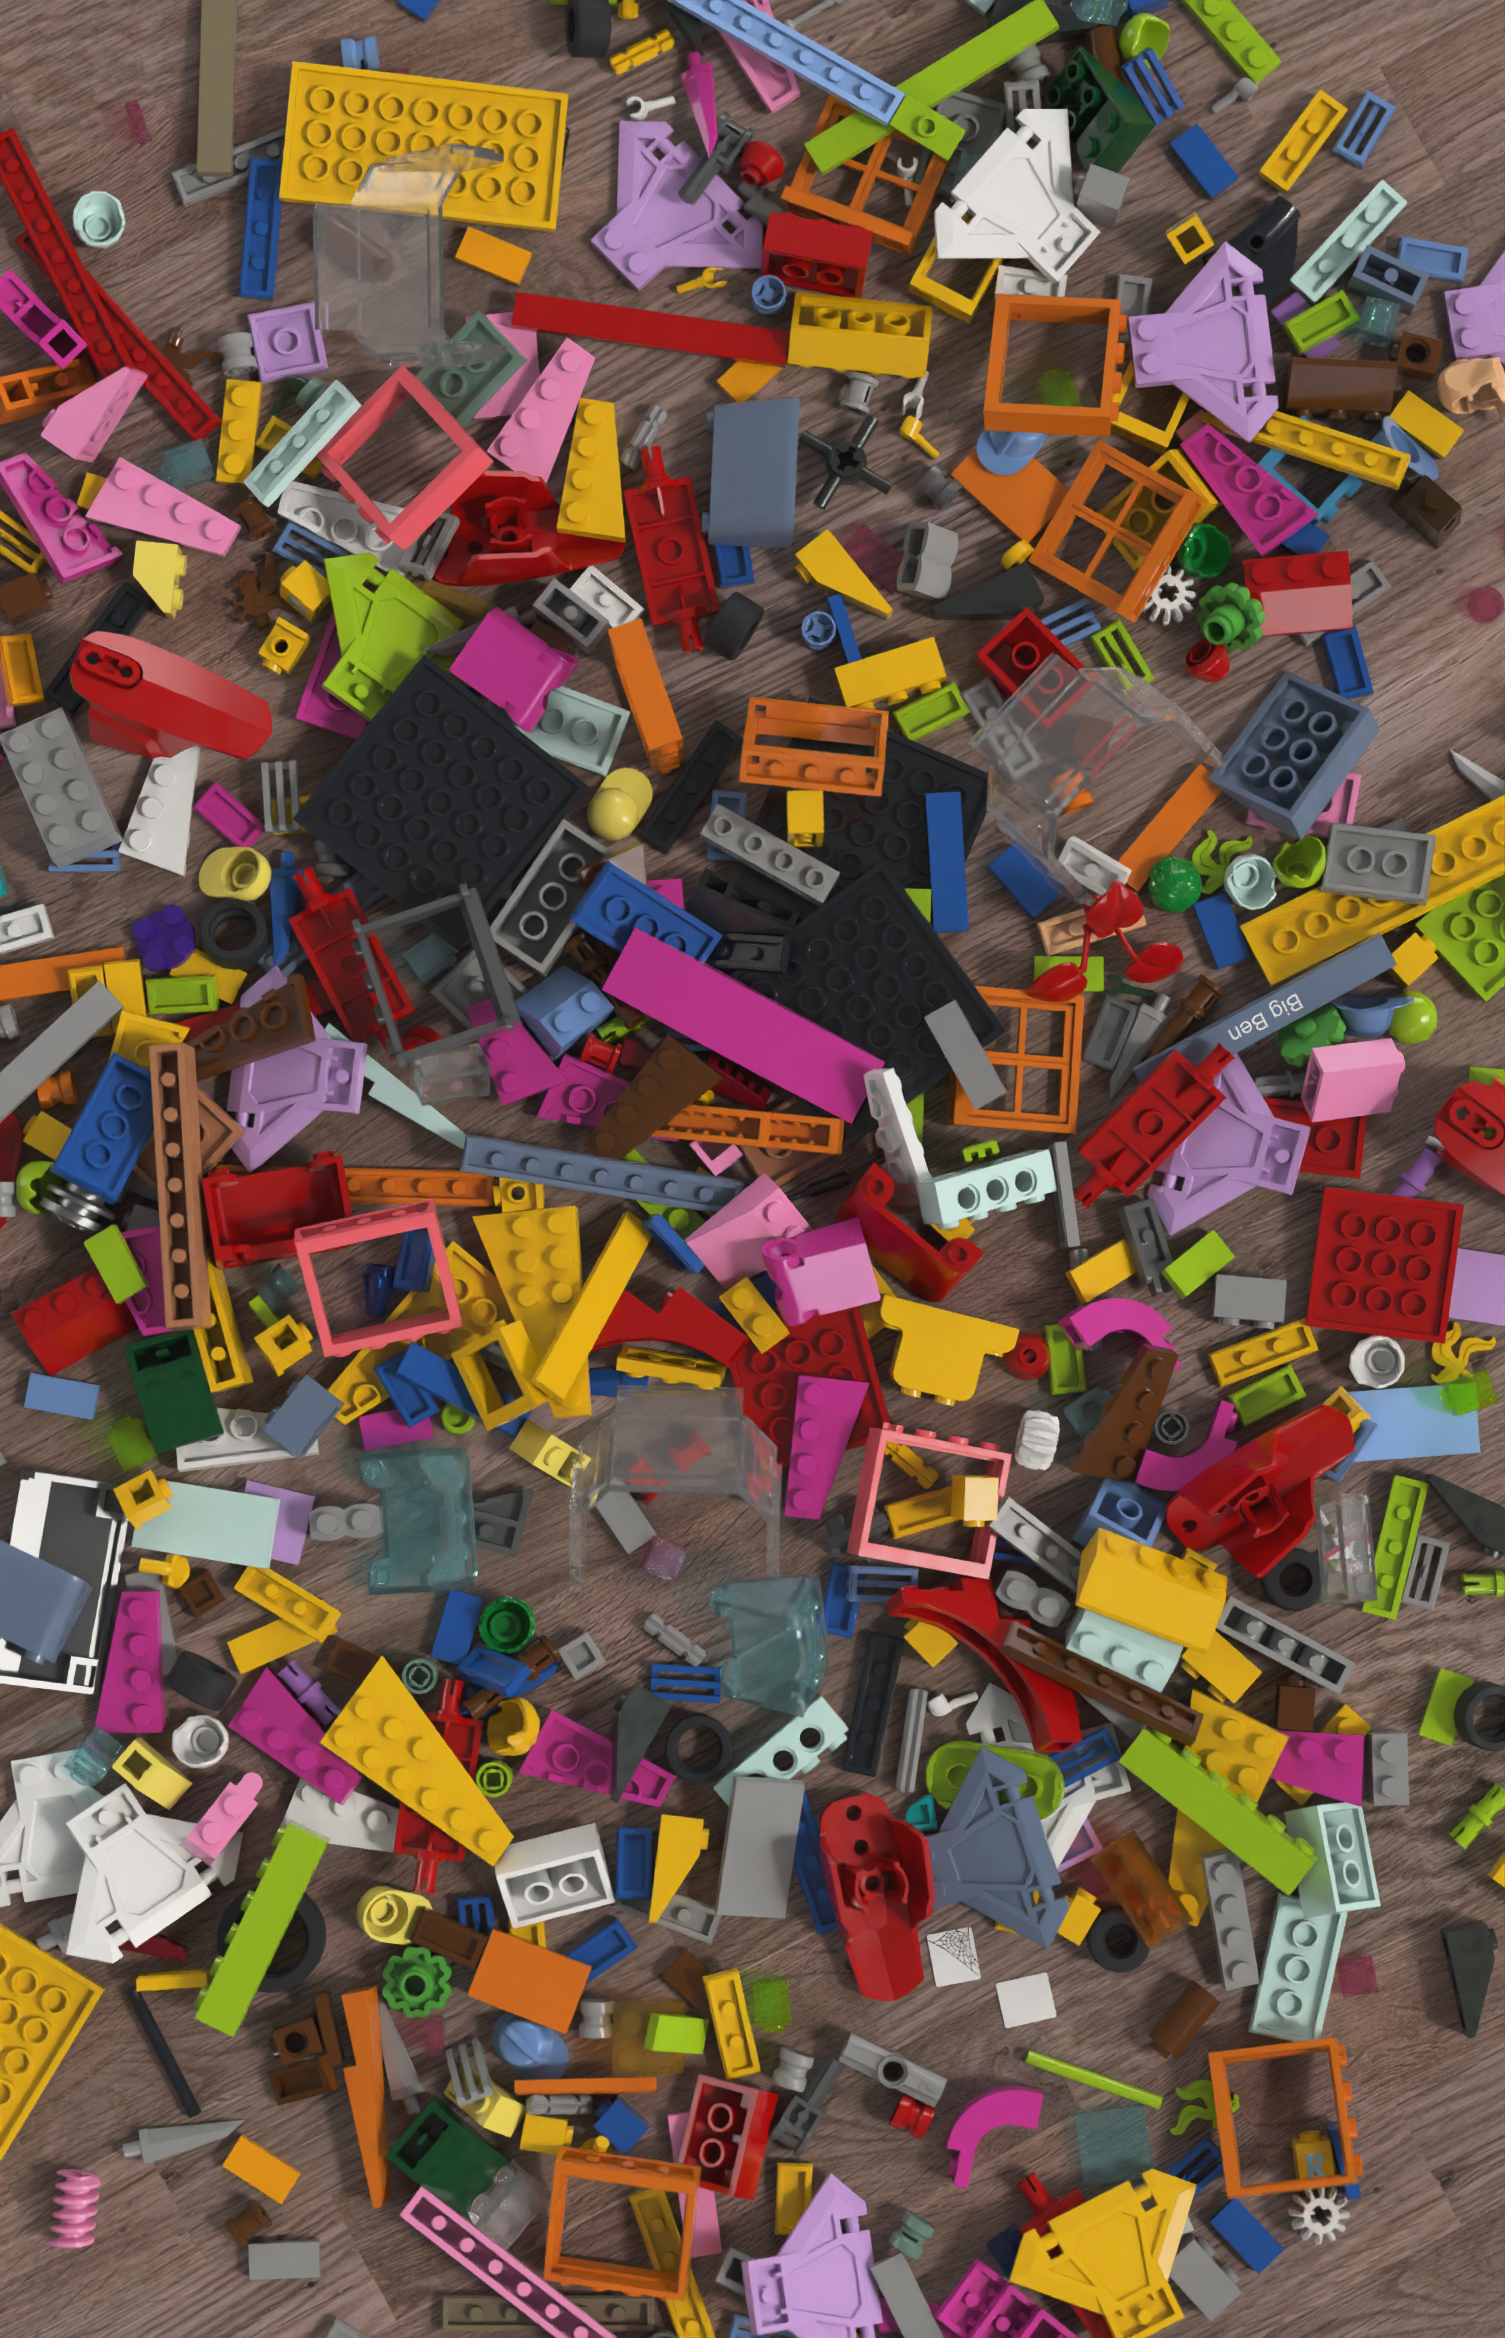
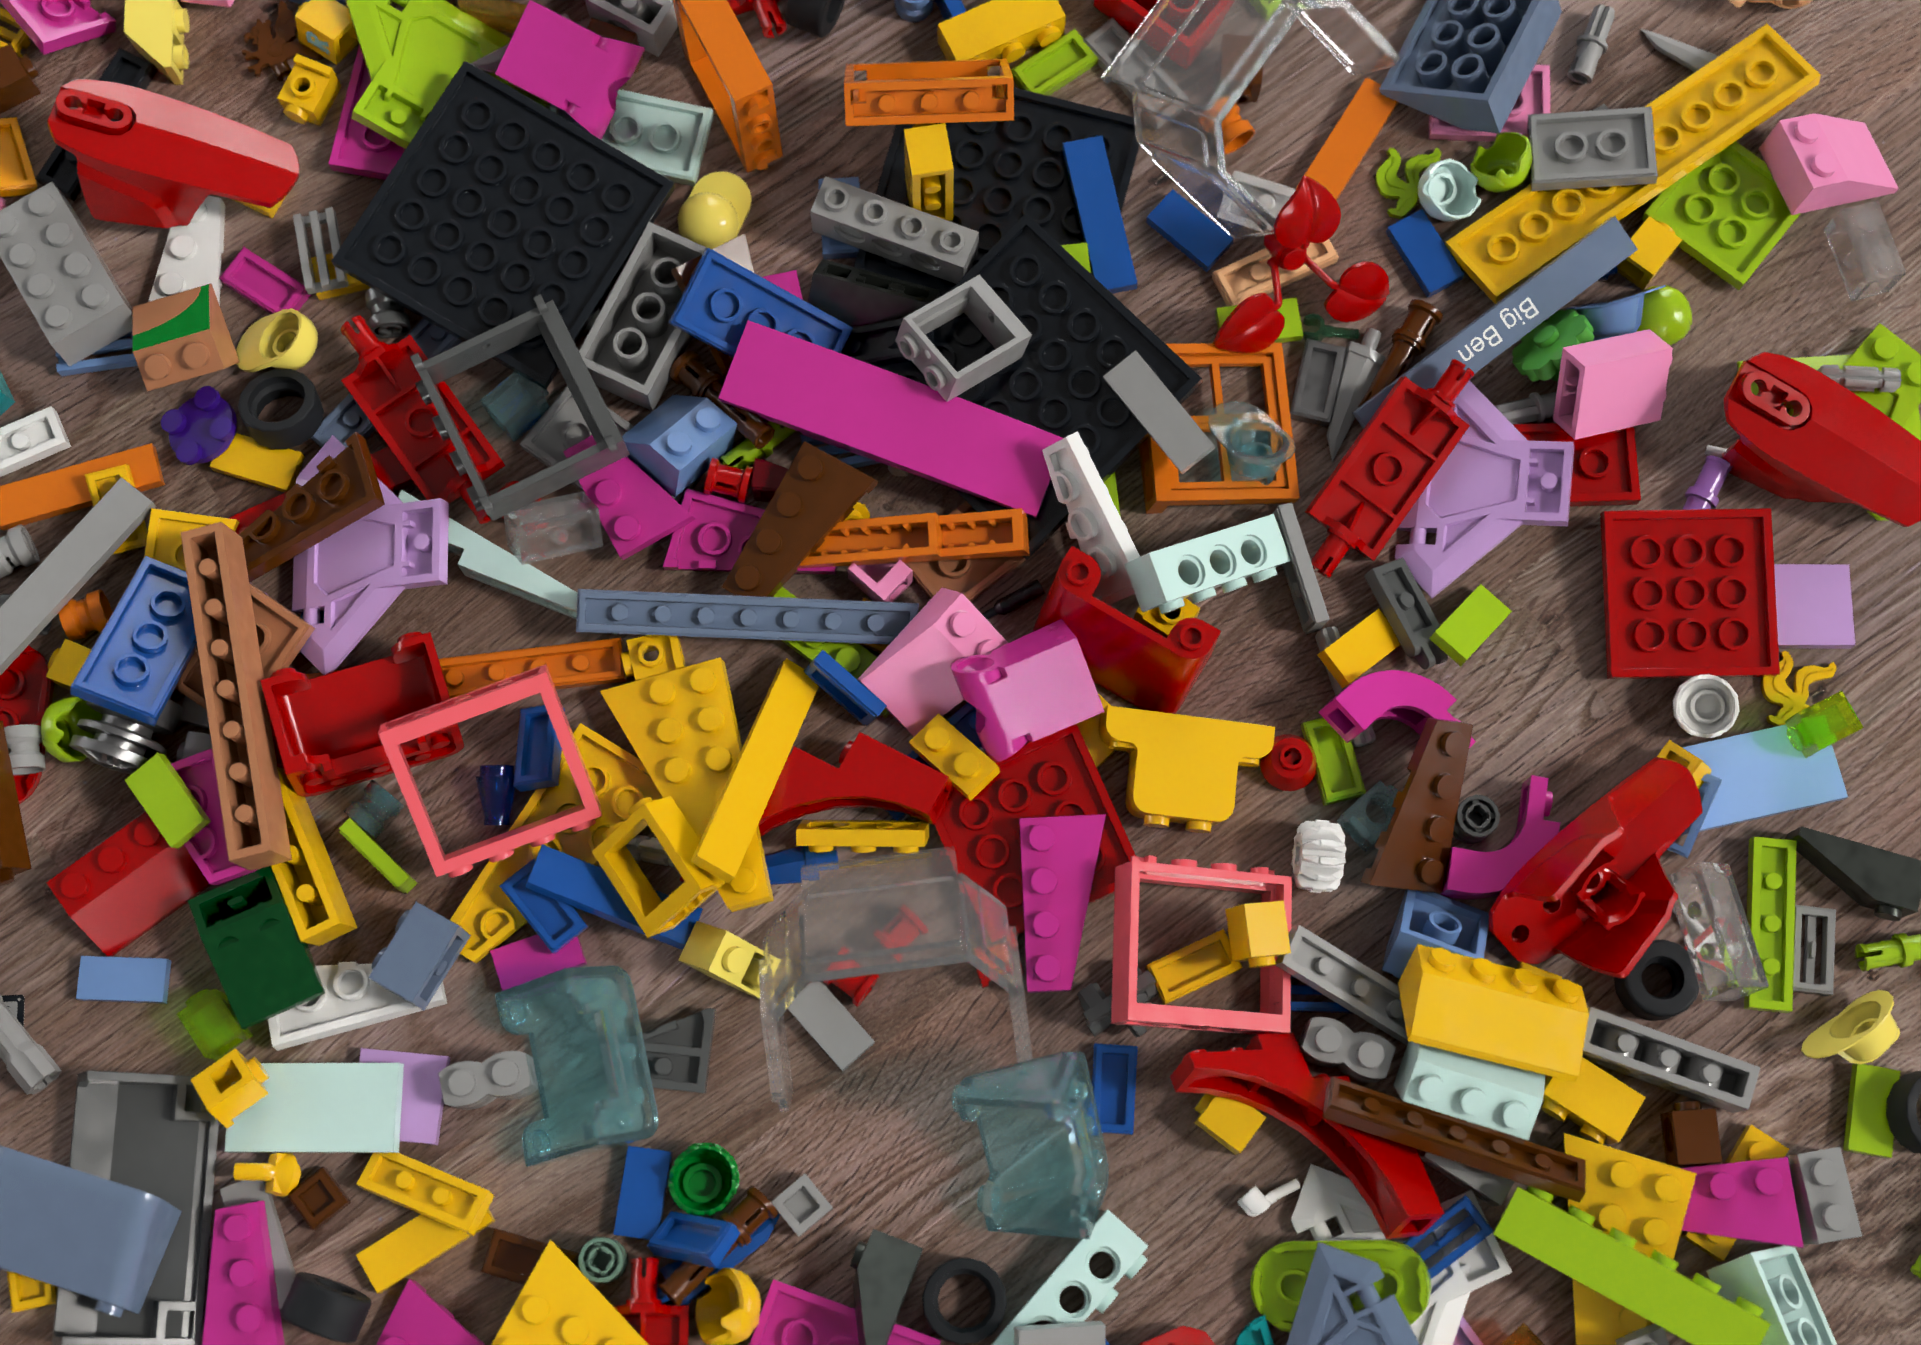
camera: 10 degrees left, 10 degrees down
yellow tile [104,959,147,1033] -> none
lime tile [145,975,220,1015] -> none
yellow brick [254,1315,313,1377] -> none
blue bar [269,851,303,966] -> none
medium lavender pin [278,1659,341,1726] -> none
lime tile [441,1403,476,1434] -> none
black tile [638,720,744,855] -> none
clear pink tile [640,1536,688,1582] -> none
light grey axle [643,1613,706,1667] -> none
blue tile [650,1663,722,1703] -> none
dark red slope [707,1051,773,1111] -> none
black tile [841,1631,905,1778] -> none
medium blue tile [846,1565,919,1603] -> none
yellow axle [884,1441,939,1489] -> none
light grey axle [895,1688,928,1793] -> none
lime tile [959,1139,1000,1166] -> none
green hair [1148,855,1202,914] -> none
yellow tile [1207,1317,1319,1387] -> none
light grey brick [1210,1274,1287,1329] -> none
lime tile [1227,1365,1307,1427] -> none
none -> nougat slope [132,283,240,391]
none -> light grey window [895,274,1032,402]
none -> clear light blue piece [1208,401,1295,485]
none -> light grey axle [1567,4,1615,84]
none -> light yellow piece [1801,990,1900,1064]

